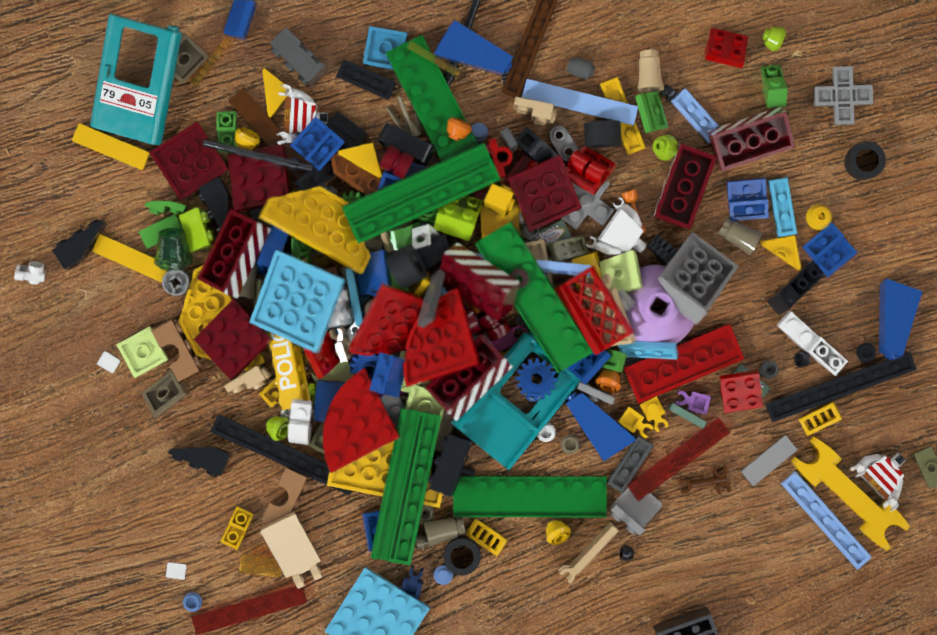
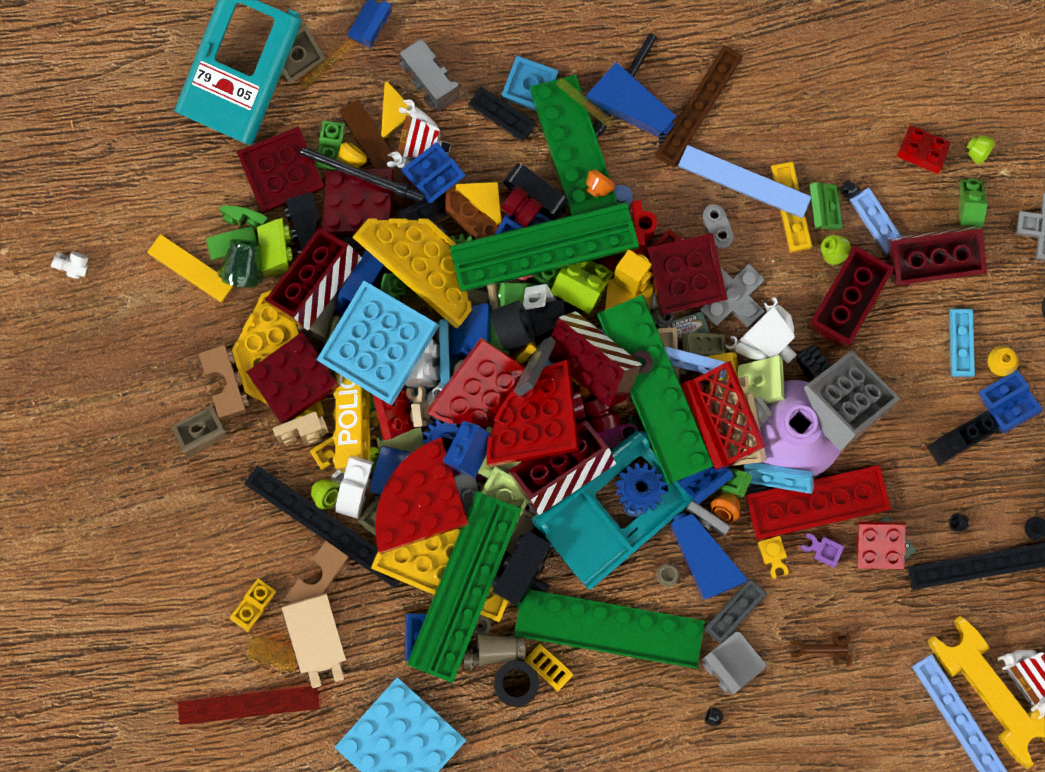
camera: 10 degrees right, 10 degrees down
black slope [53,219,107,270] -> none
yellow tile [72,123,150,170] -> none
white sticker [97,351,120,373] -> none
yellowish green plate [116,326,169,378] -> none
light grey wheel [162,269,191,296] -> none
white sticker [166,562,186,580] -> none
black slope [168,446,232,477] -> none
medium blue plate [183,592,202,612] -> none
black plate [326,111,368,150] -> none
dark tan plant [386,96,423,137] -> none
dark blue plate [401,565,424,599] -> none
medium blue plate [434,565,453,585] -> none
dark grey tile [500,128,517,152] -> none
tan plate [513,97,556,126] -> none
black slope [515,126,568,168] -> none
white plate [537,423,555,442] -> none
yellow cone [546,520,571,545] -> none
tan tile [558,522,619,584] -> none
dark grey brick [566,56,596,80] -> none
red plate [566,146,616,195] -> none
black piece [584,120,622,148] -> none
yellow plate [618,406,654,438] -> none
orange hinge [621,189,646,234] -> none
clear red tile [626,417,730,501] -> none
tan plant [637,50,664,92] -> none
sand green tile [668,402,707,428] -> none
dark tan plant [718,218,763,256] -> none
blue slope [727,177,769,221] -> none
light grey tile [741,435,797,486] -> none
yellow tile [759,235,801,270] -> none
dark grey plate [759,360,778,379] -> none
white slope [777,311,848,376] -> none
yellow slope [798,400,842,436] -> none

